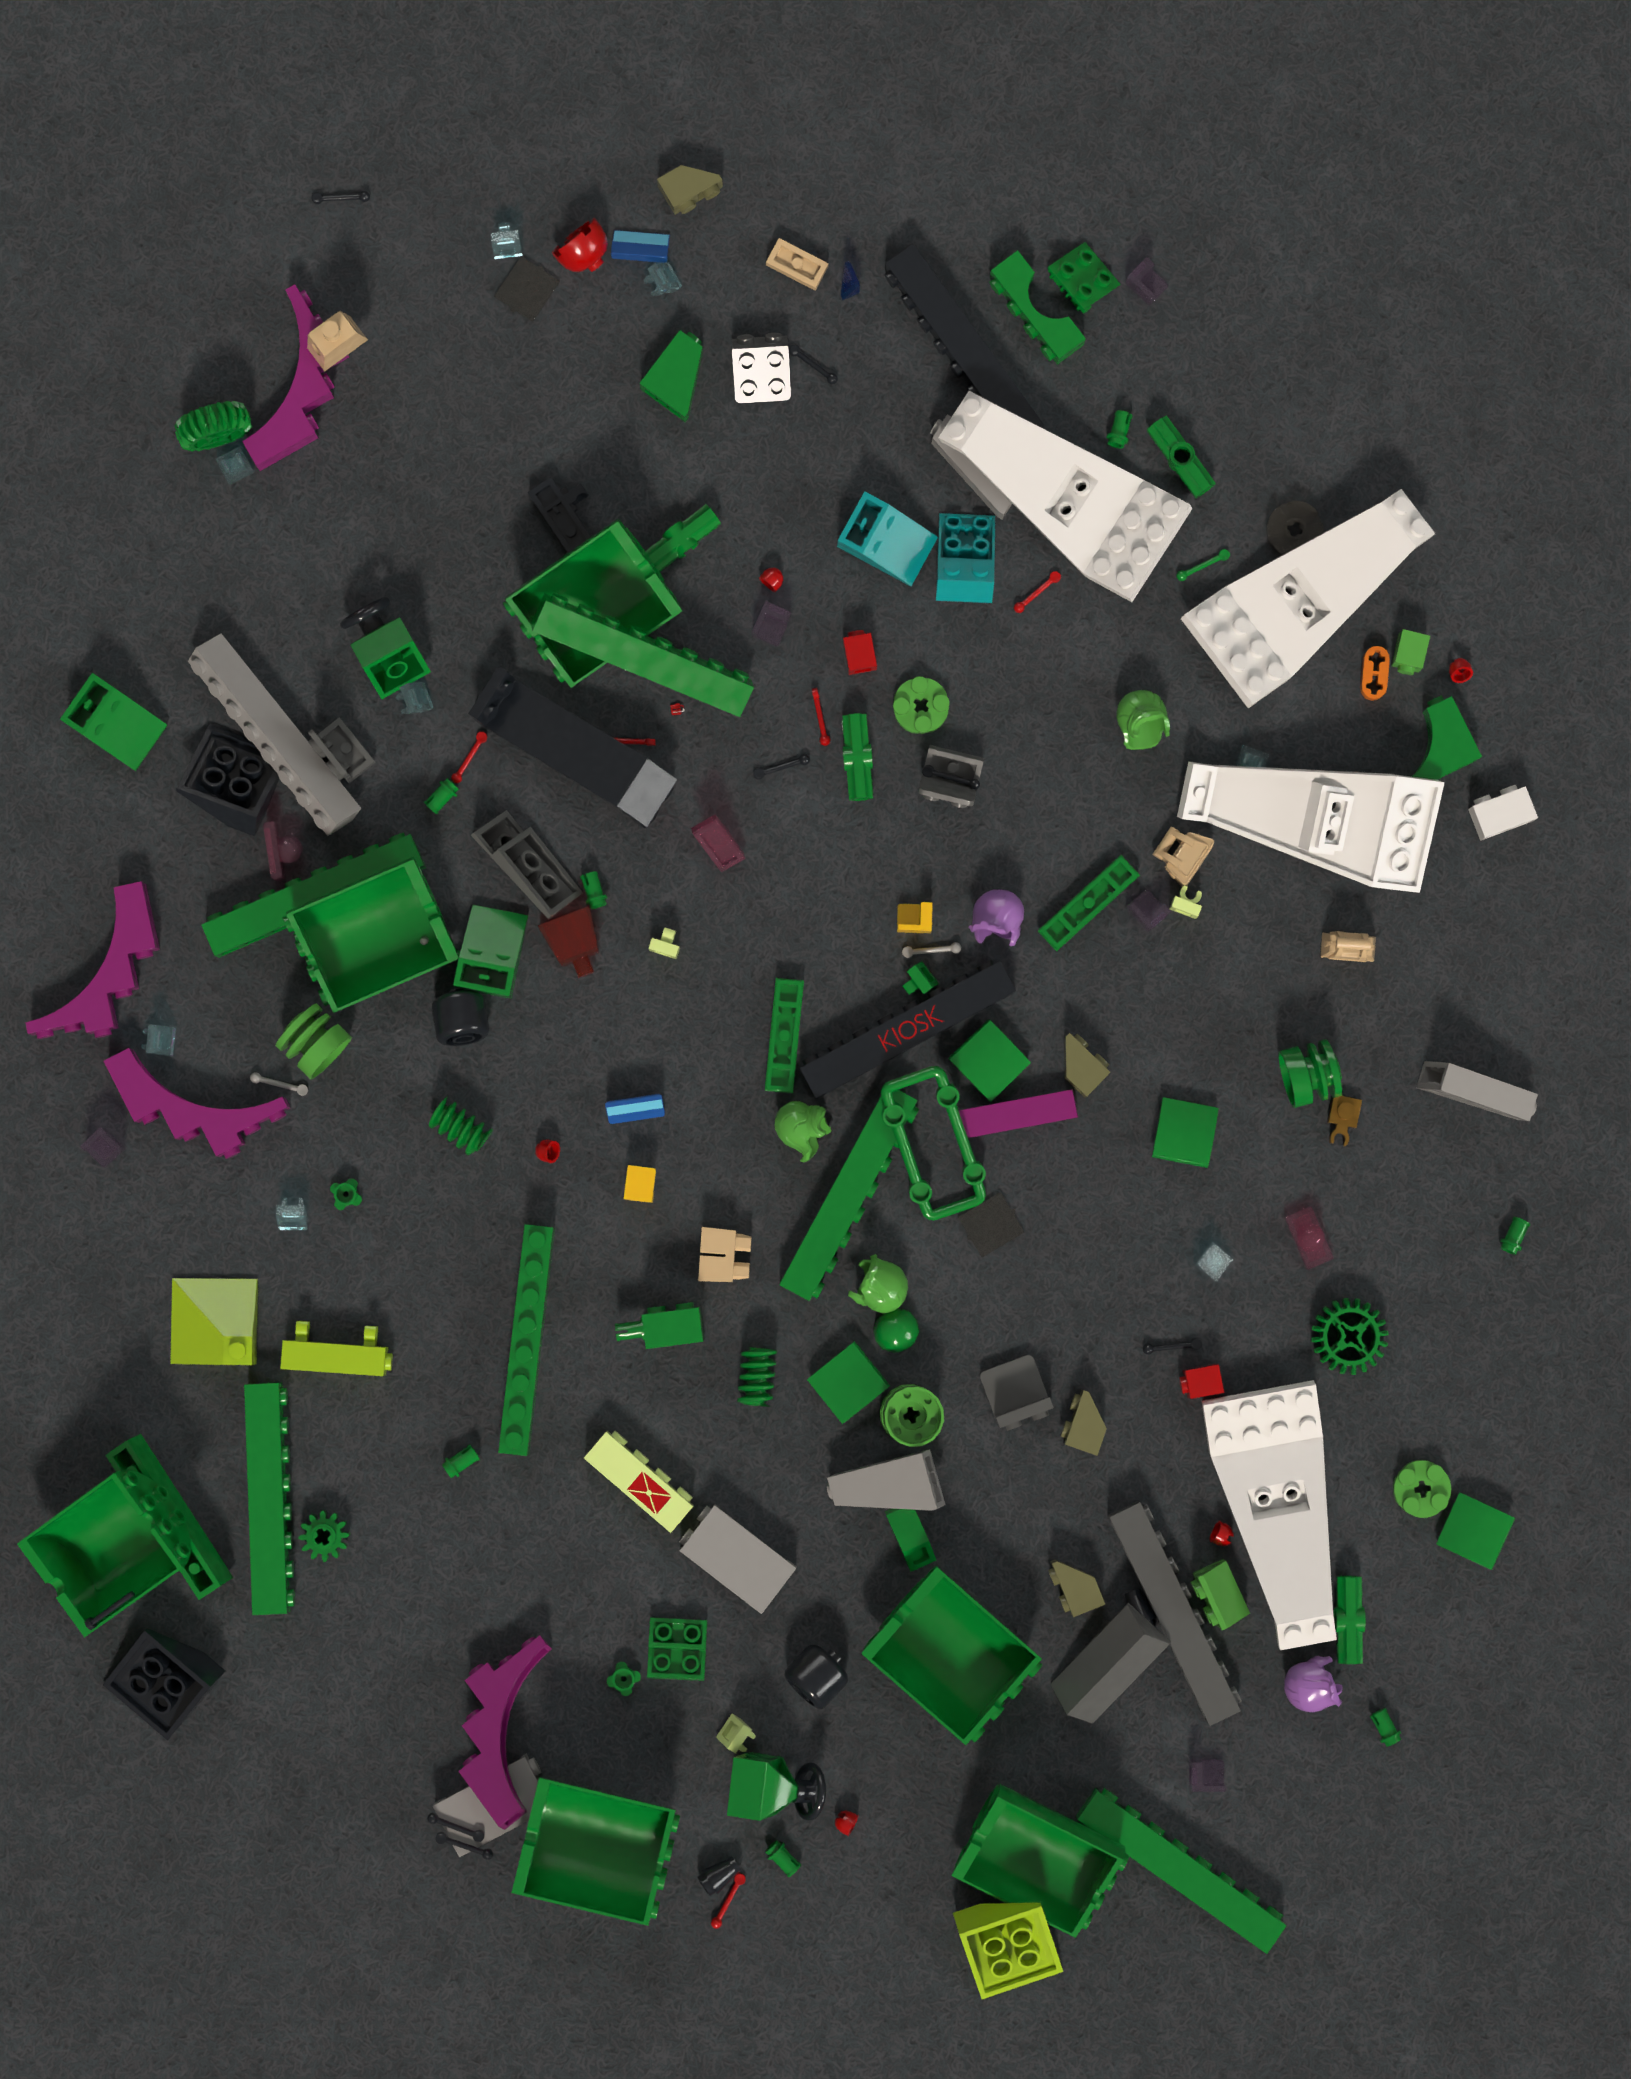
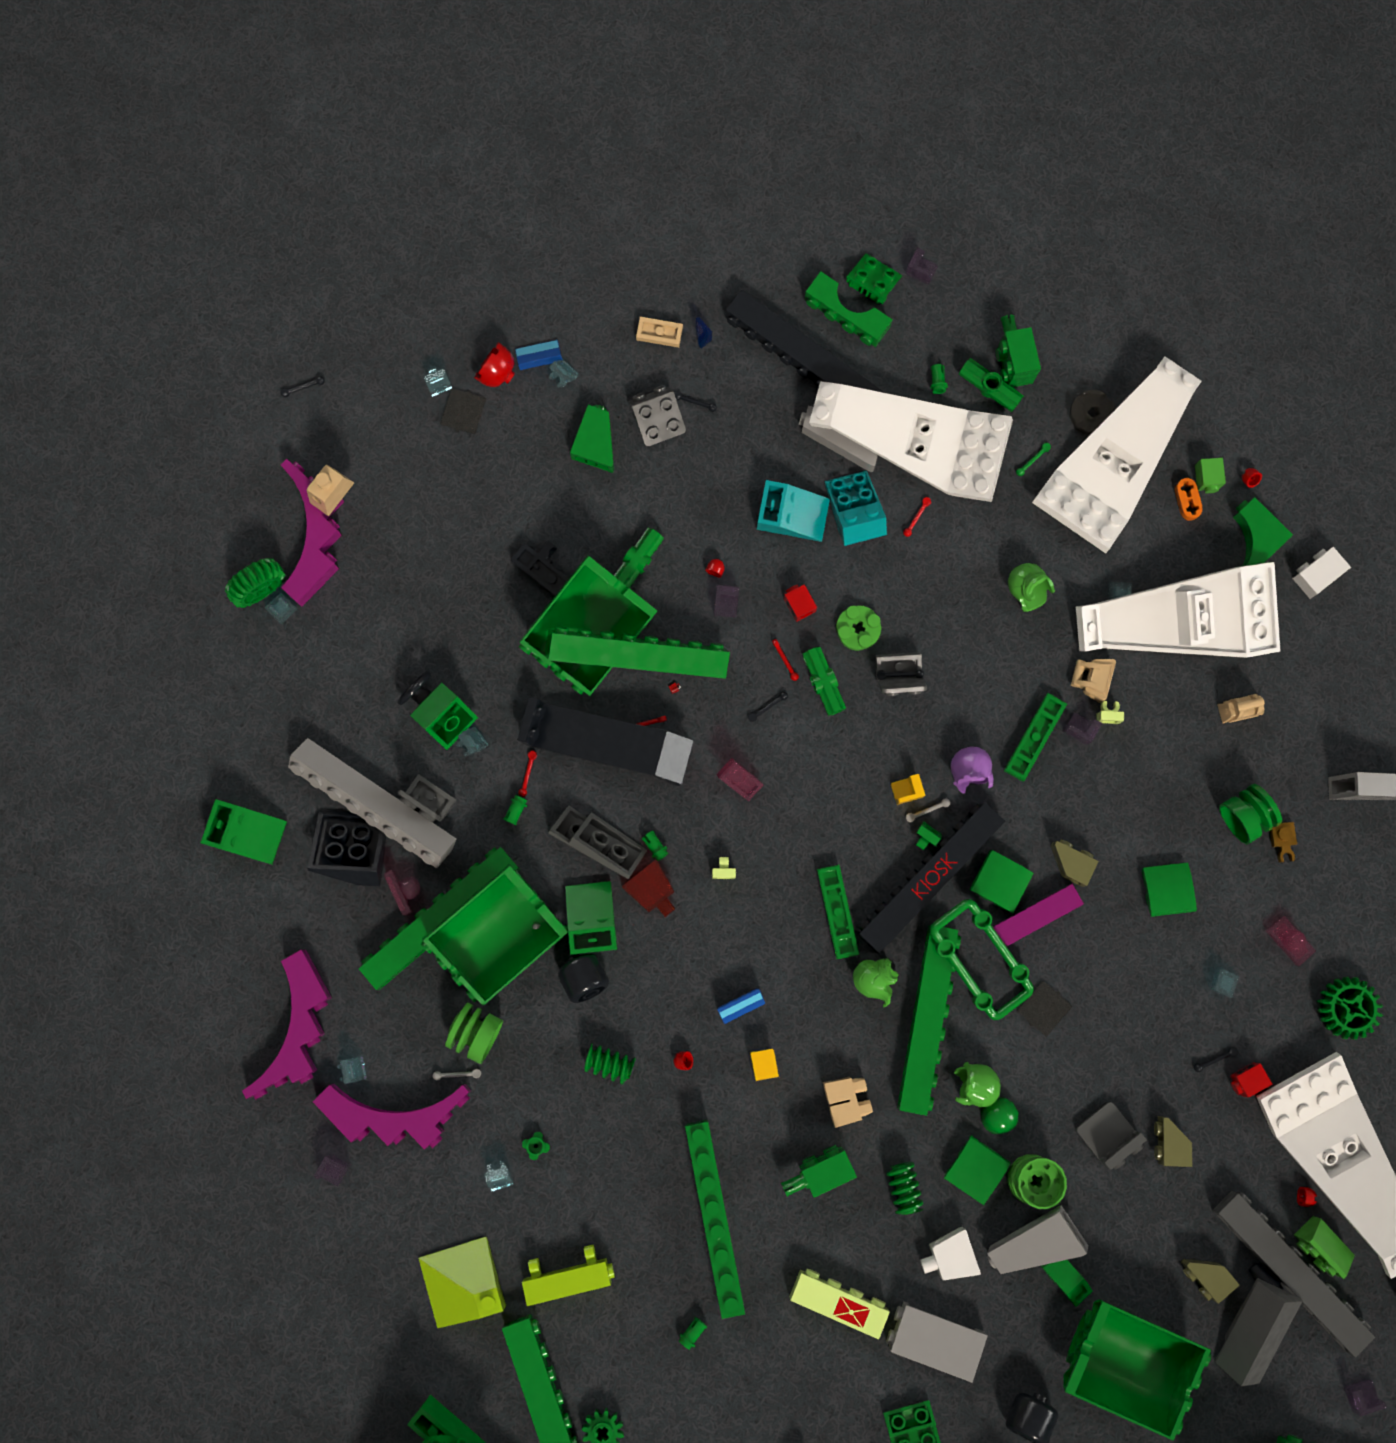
camera: 15 degrees left, 5 degrees down
olive slope [657,165,723,215] -> none
none -> white torso [920,1227,981,1280]
none -> green brick [996,315,1041,387]

